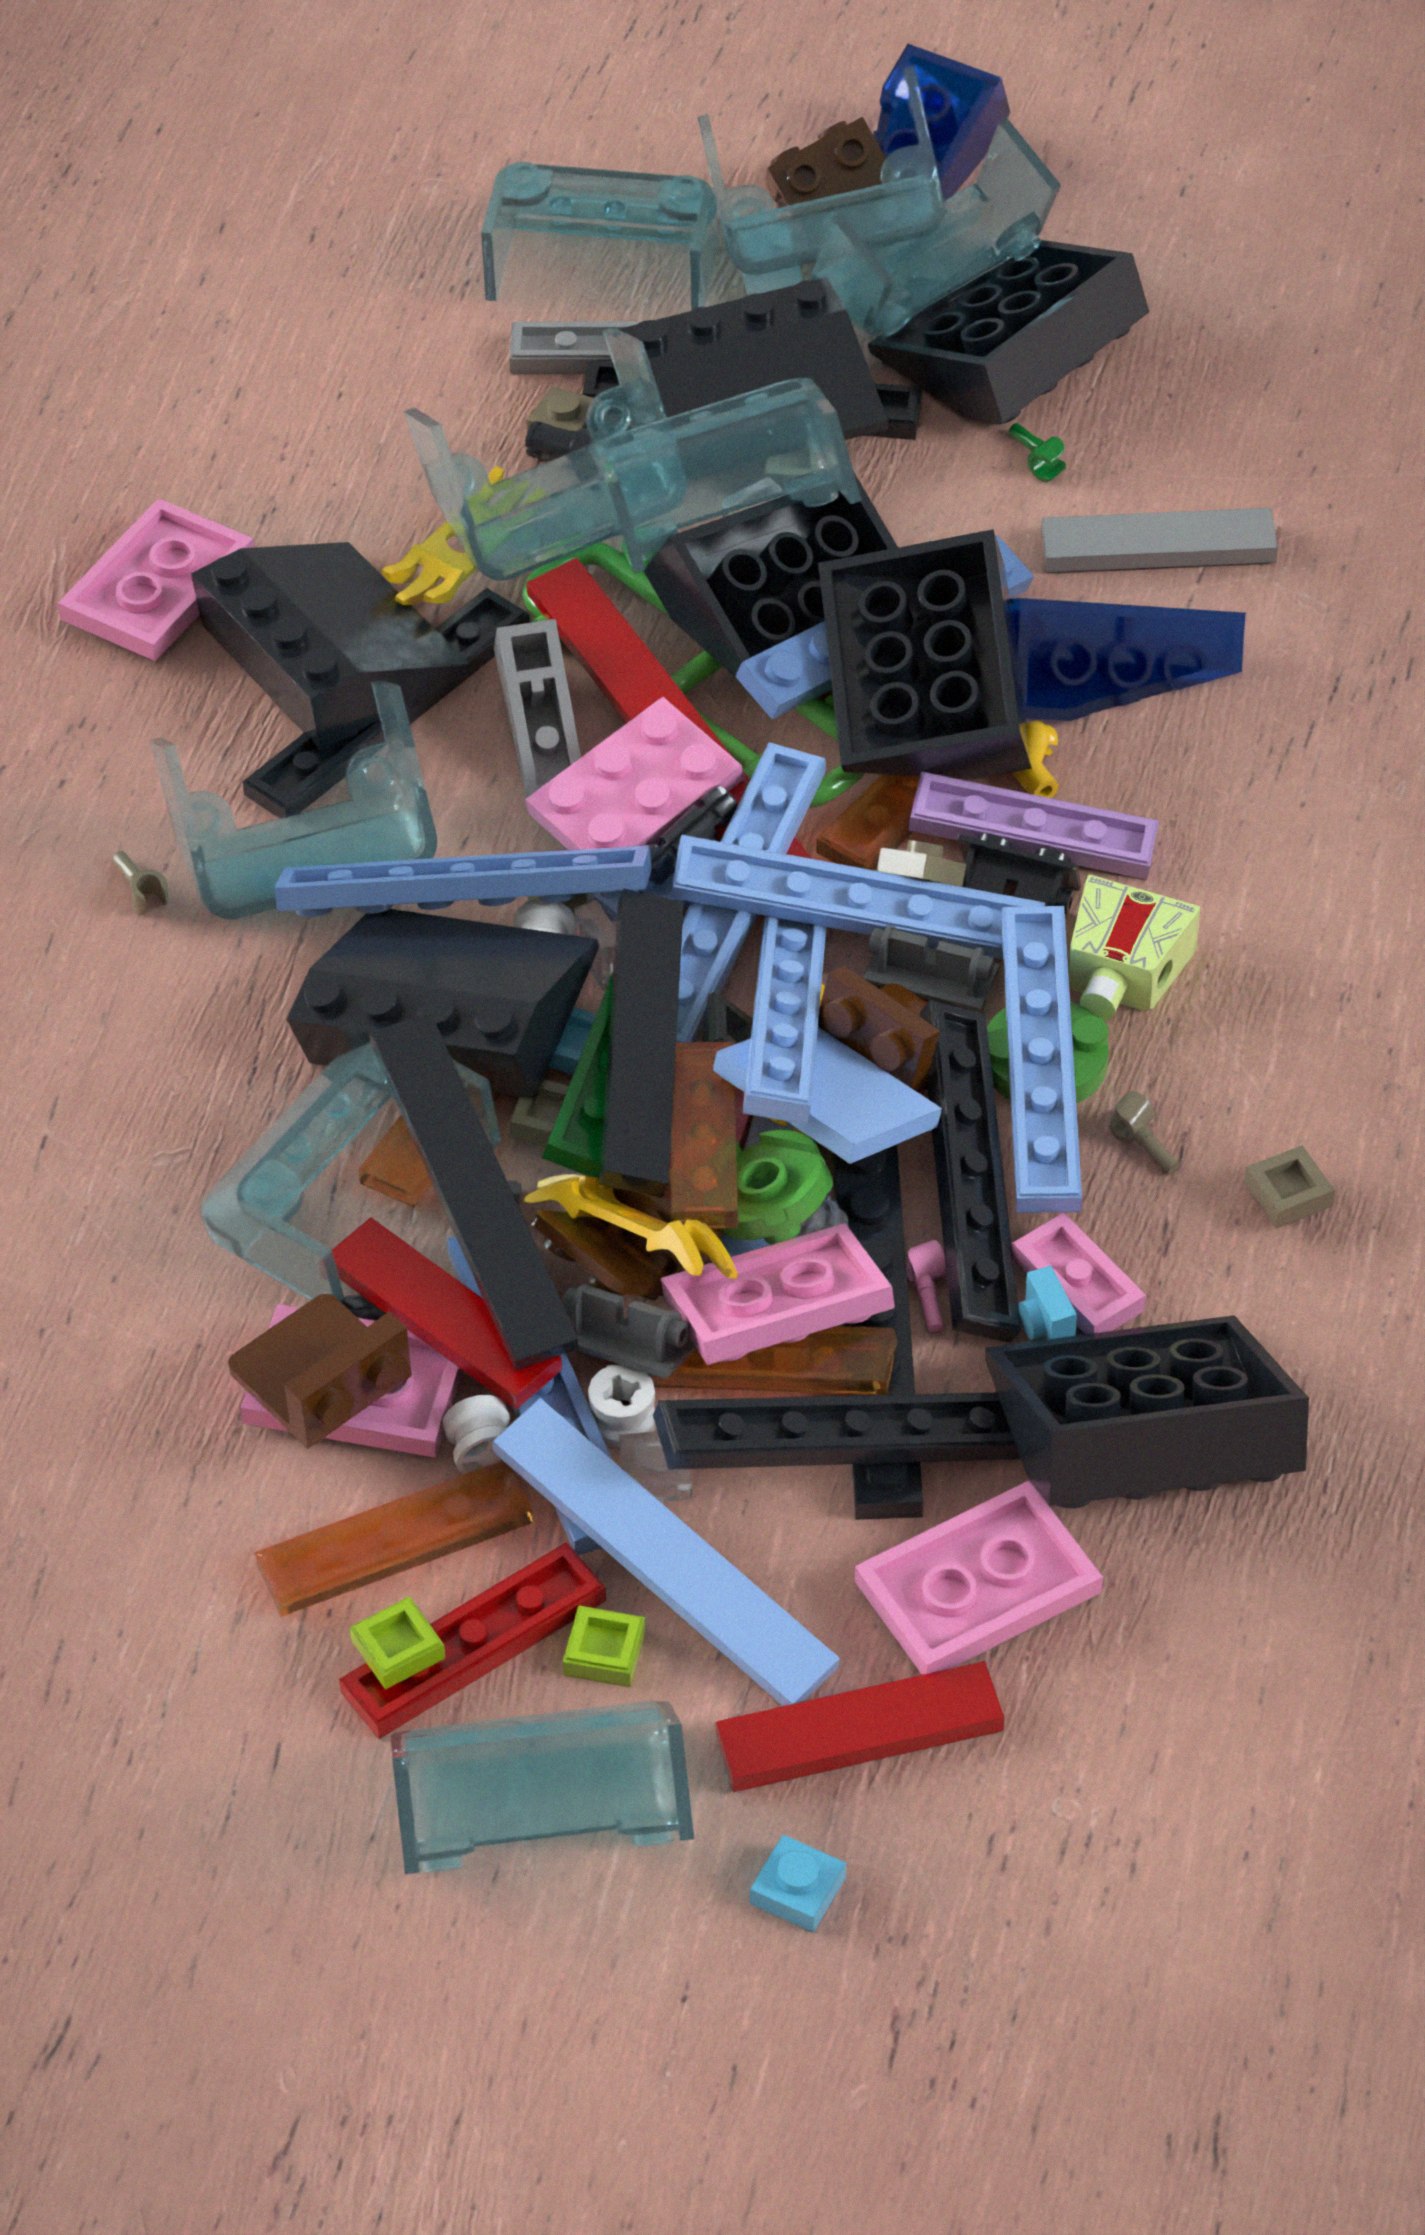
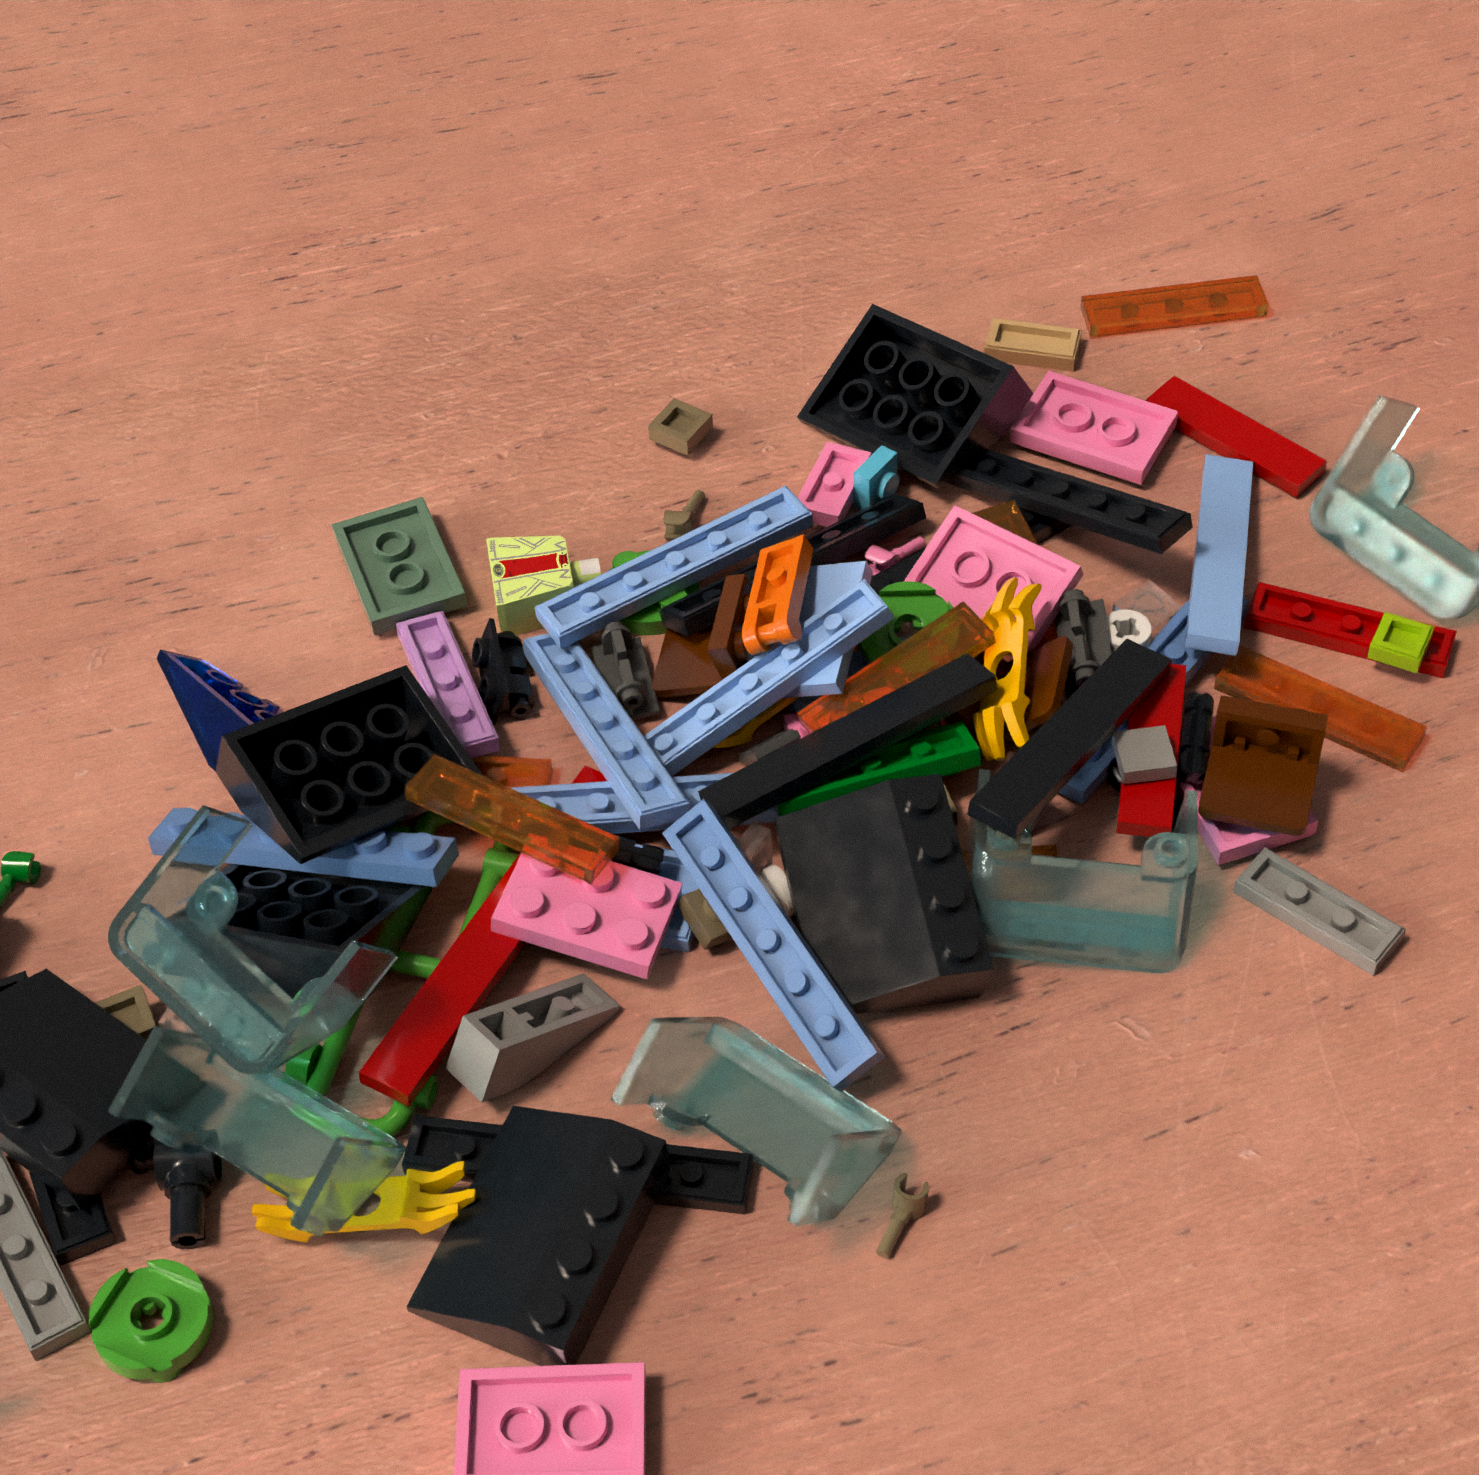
camera: 120 degrees left, 0 degrees up
white wheel [442,1395,510,1479] -> none
dark tan plate [526,386,603,431] -> none
lime tile [563,1606,646,1687] -> none
medium azure plate [750,1834,846,1933] -> none
dark tan plate [877,840,966,887] -> none
light grey tile [1041,508,1278,572] -> none
none -> bright green plate [89,1259,215,1383]
none -> sand green plate [331,497,468,635]
none -> clear orange tile [405,754,620,884]
none -> orange plate [742,534,814,655]
none -> tan tile [984,318,1082,372]
none -> clear orange tile [1081,275,1268,338]
none -> light grey tile [1112,725,1177,784]
none -> black axle [1177,692,1214,784]
none -> light grey tile [1233,847,1406,976]

